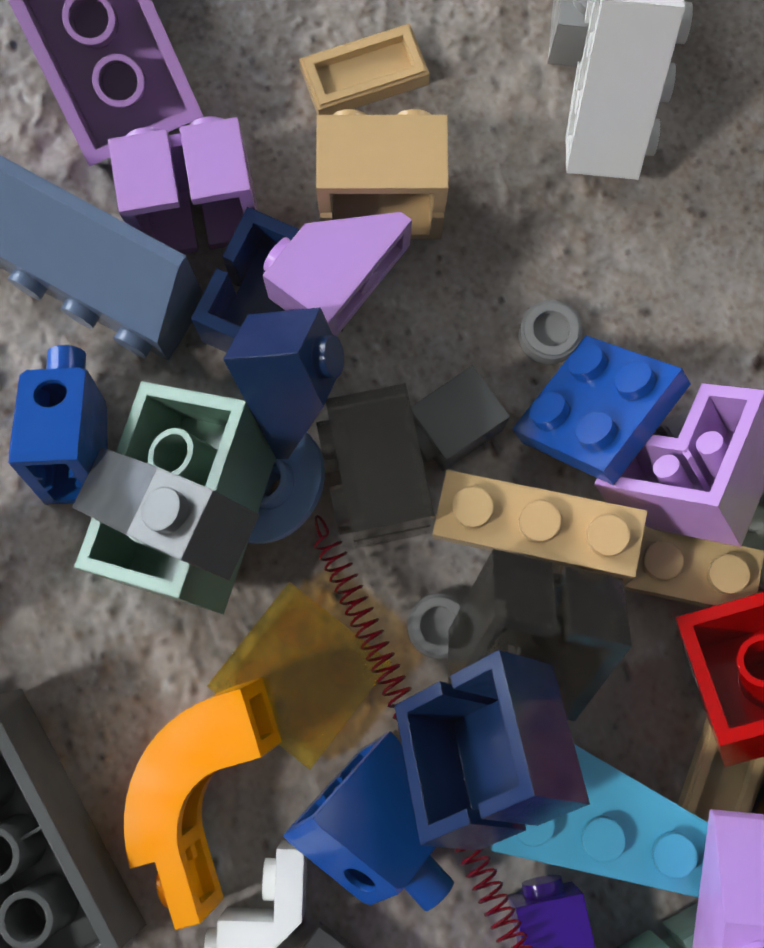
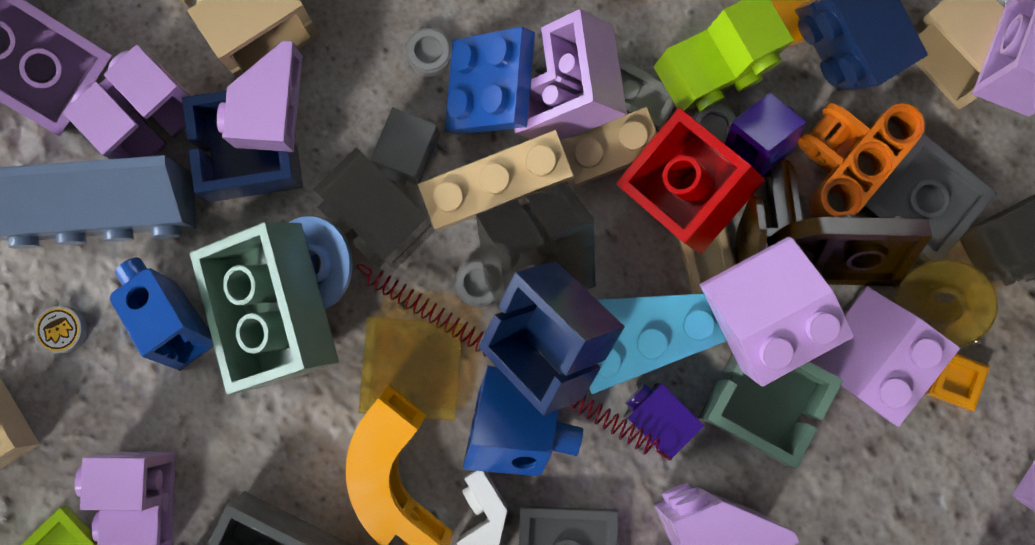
camera: 30 degrees left, 5 degrees up
dark grey slope [72,447,260,580] -> none
dark blue slope [223,307,344,459] -> none

